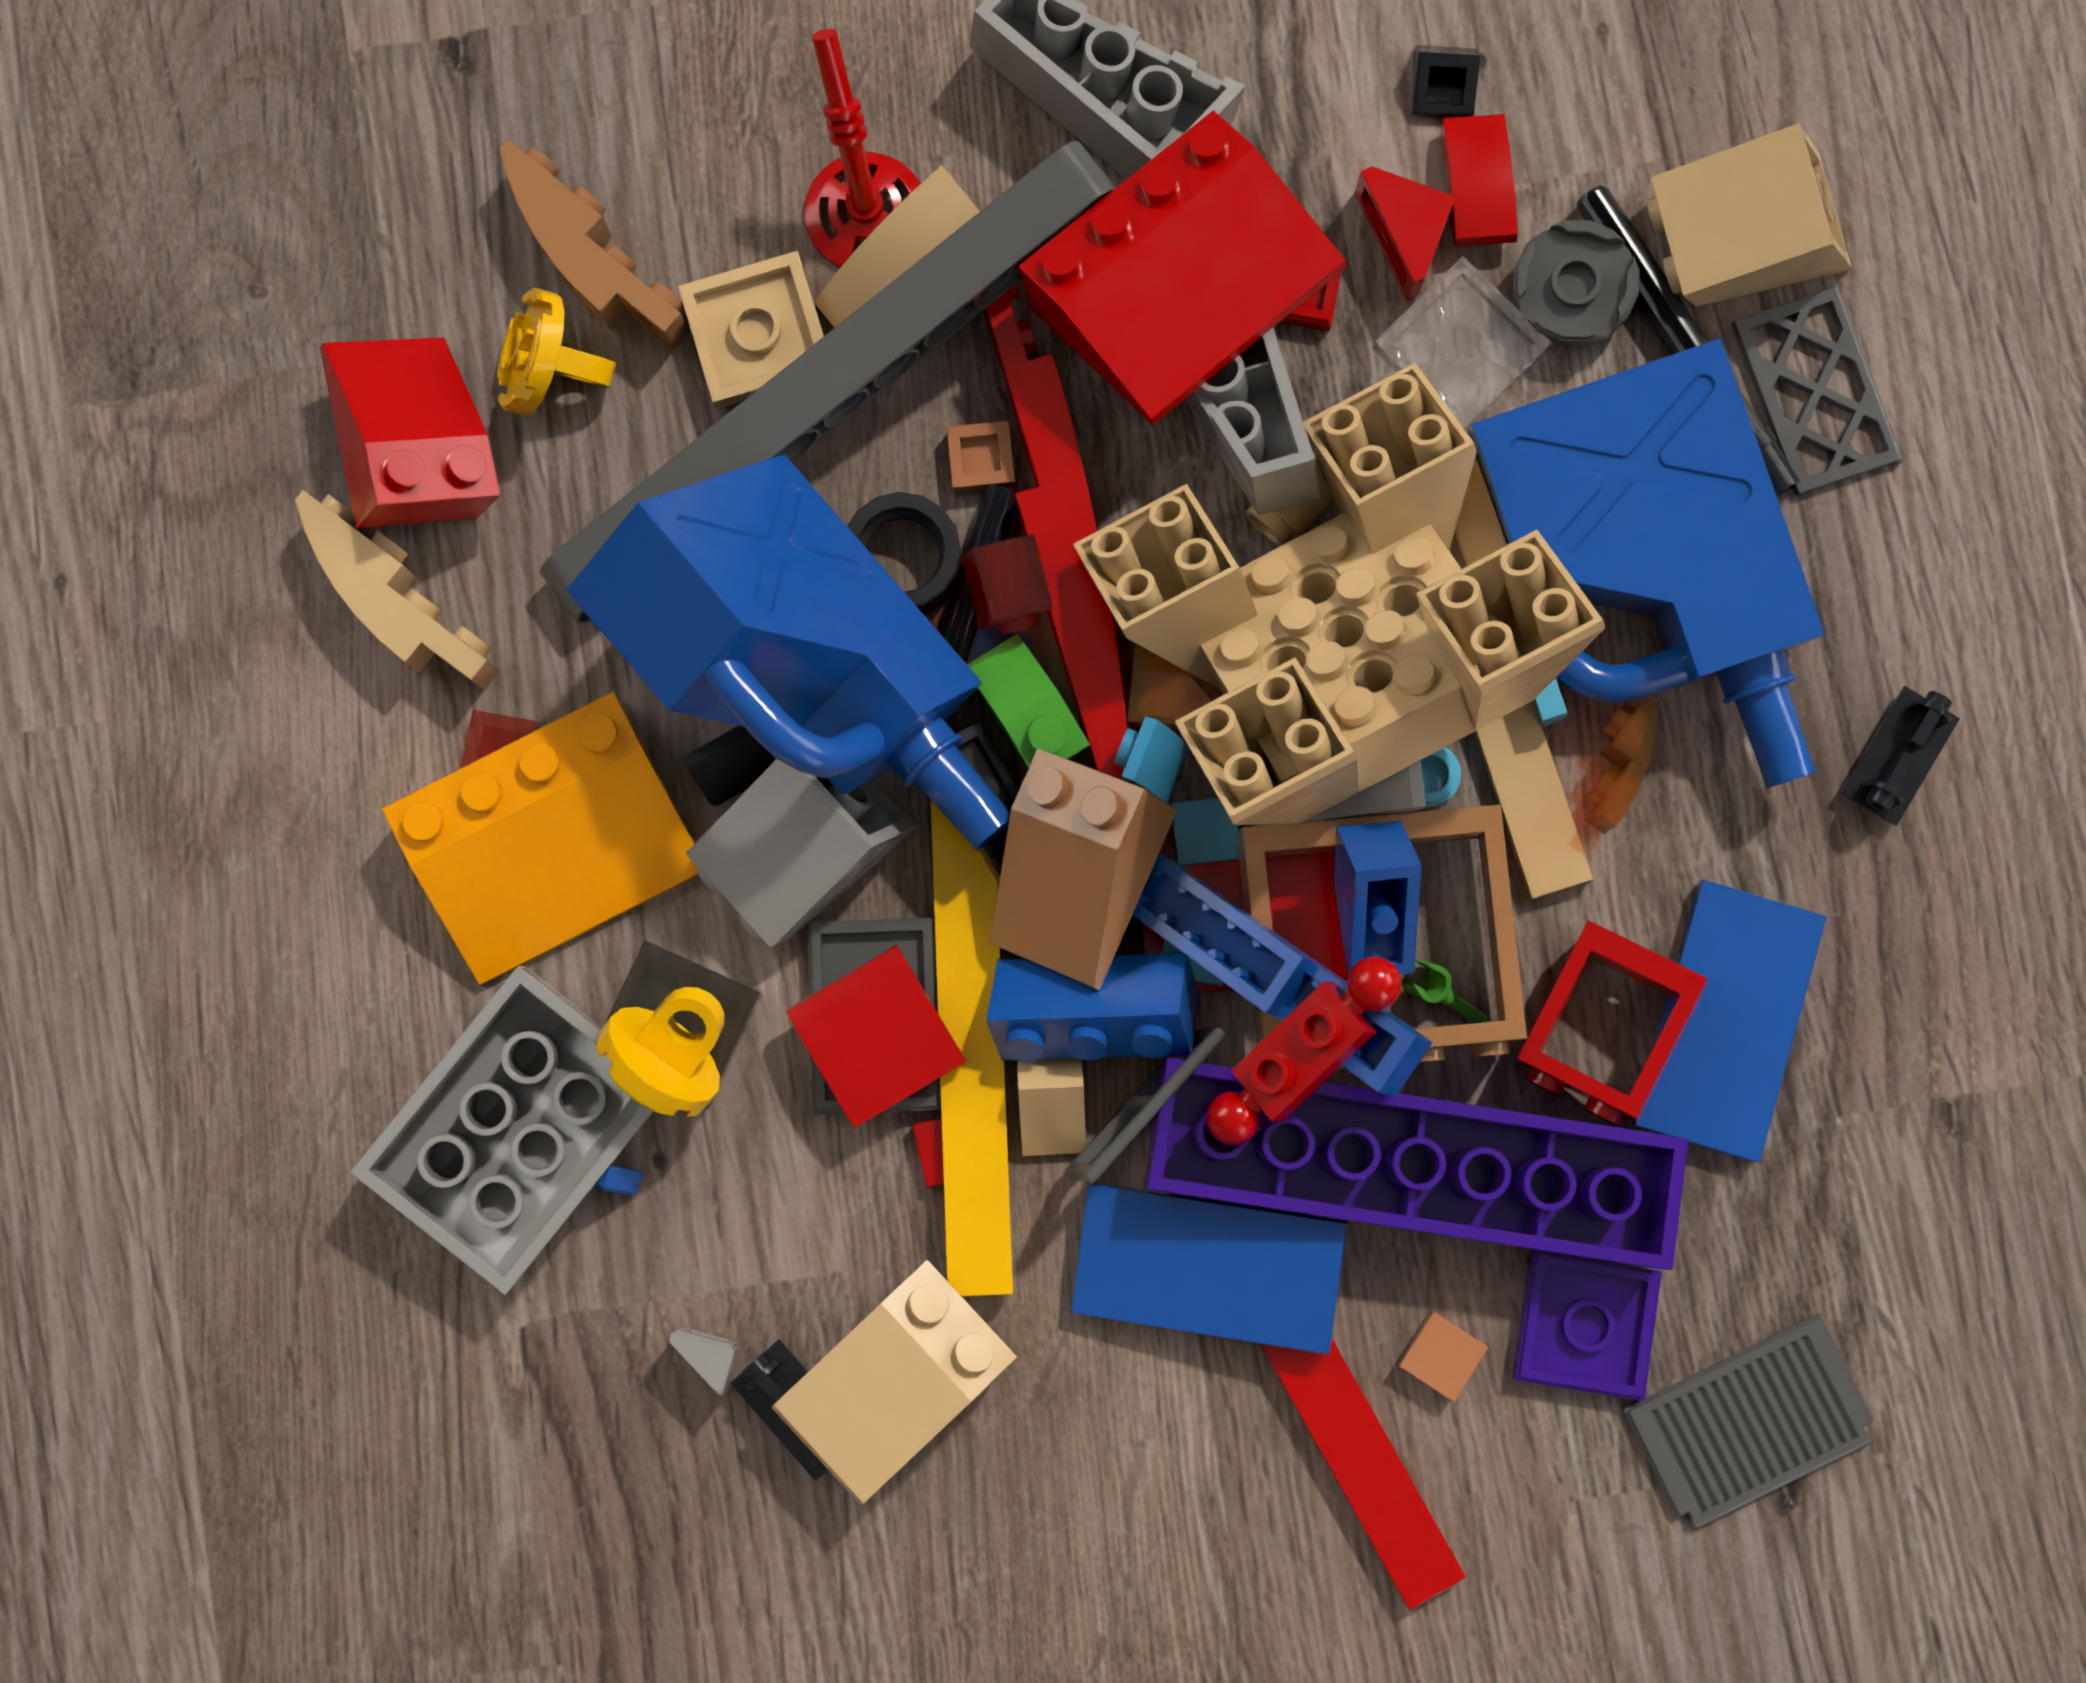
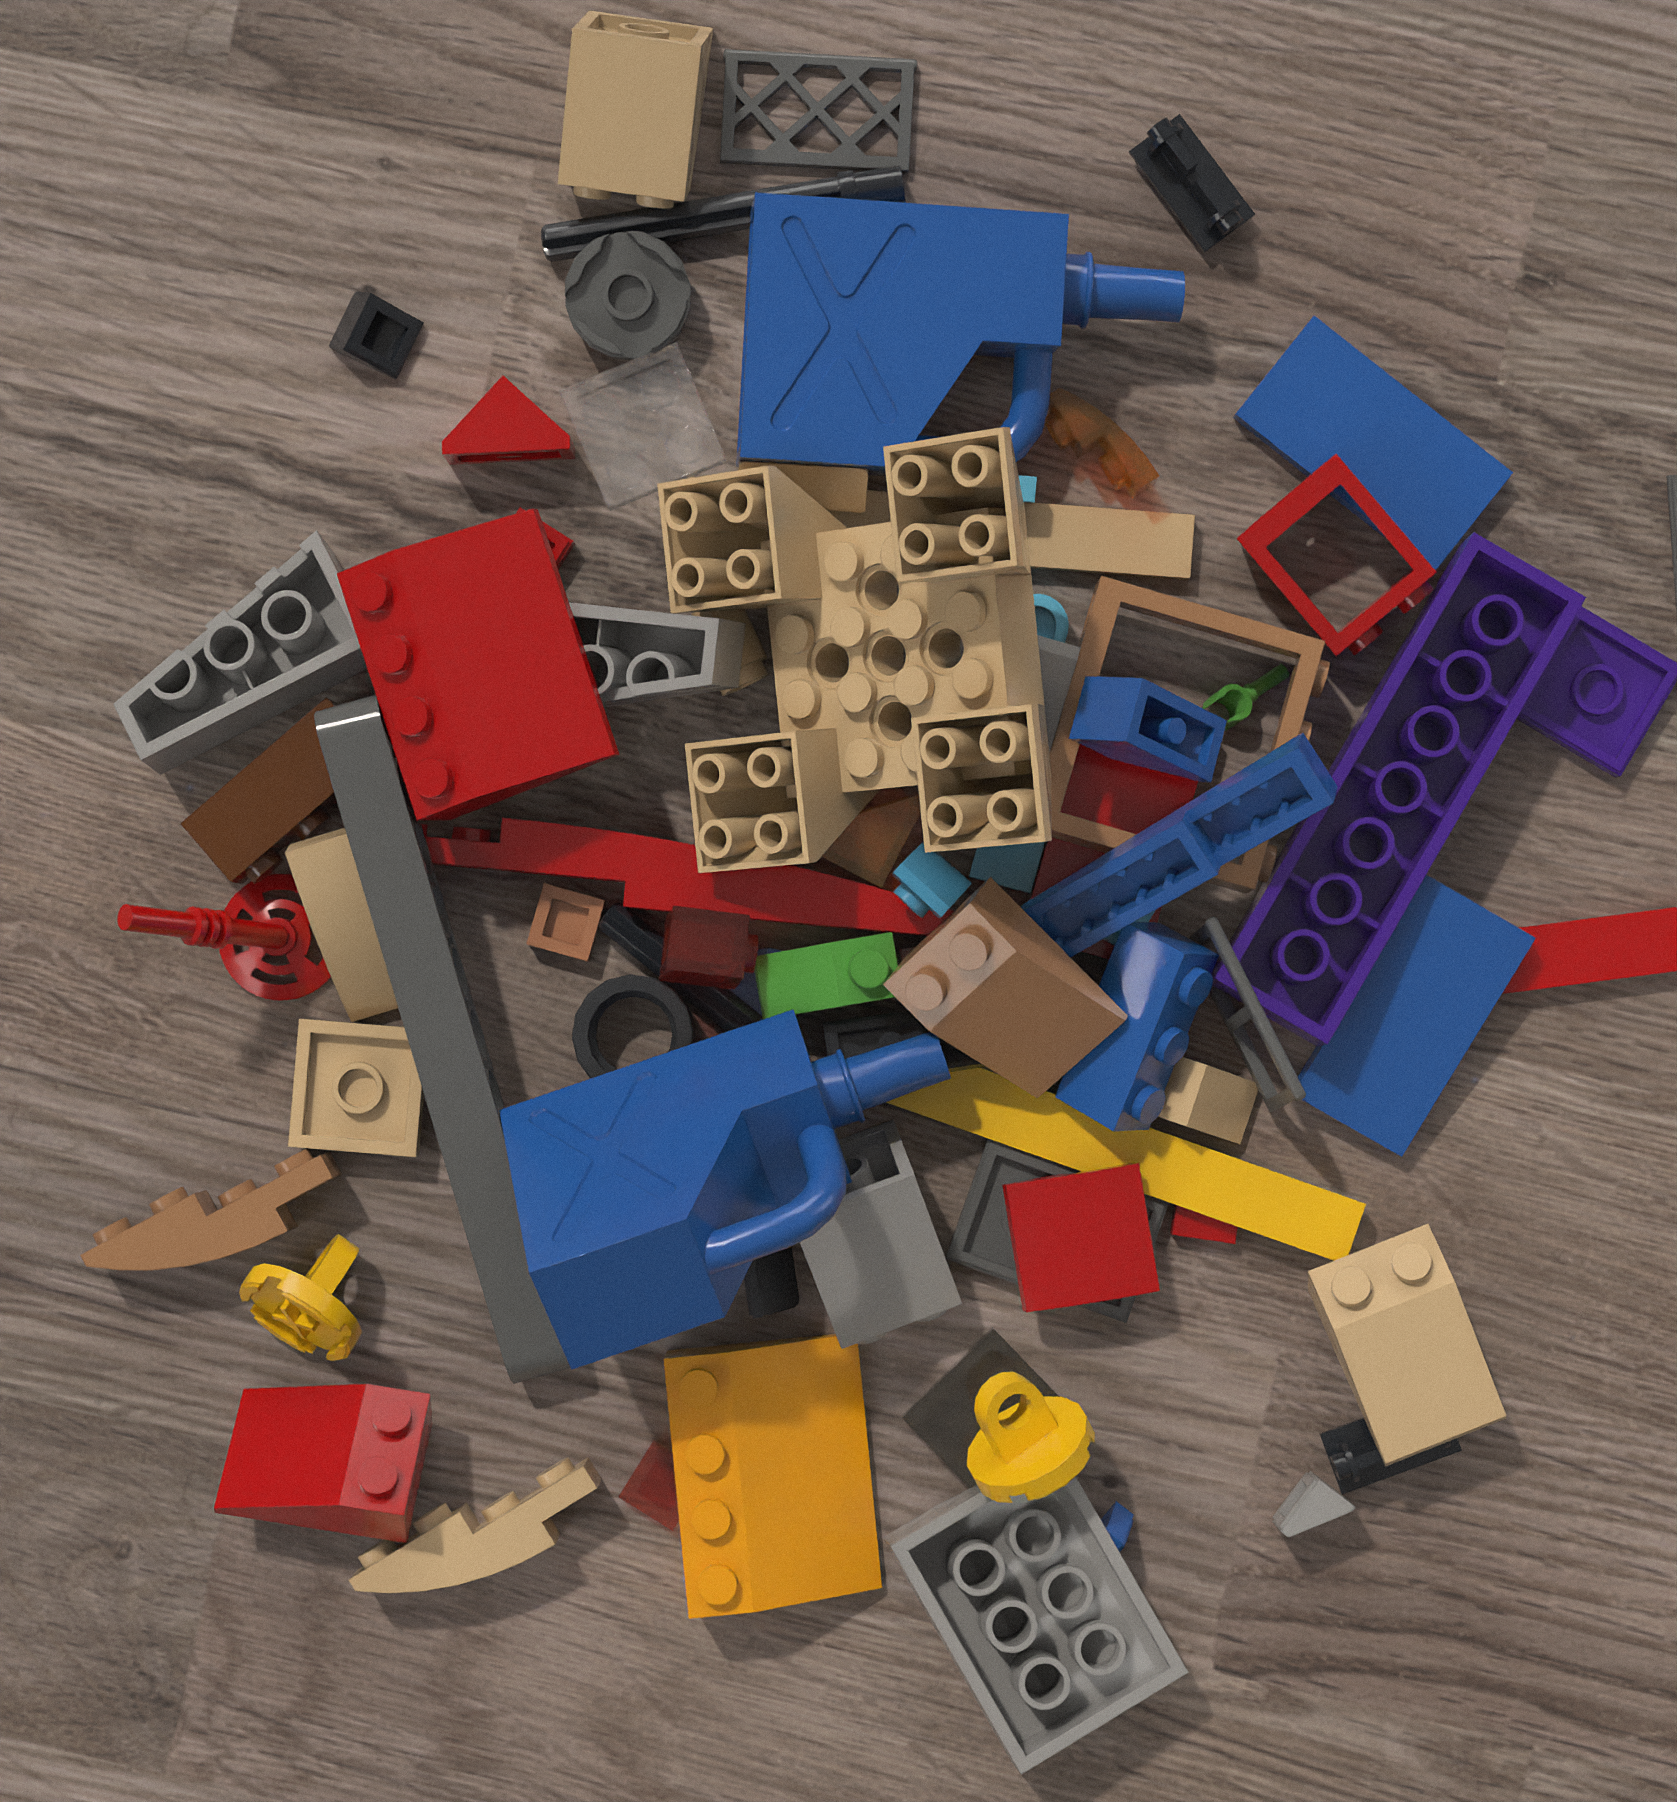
camera: 70 degrees left, 5 degrees up
red plate [1206,957,1402,1145] -> none
nougat tile [1396,1310,1489,1403] -> none
red slope [1441,114,1518,247] -> none
none -> reddish brown brick [180,697,338,884]

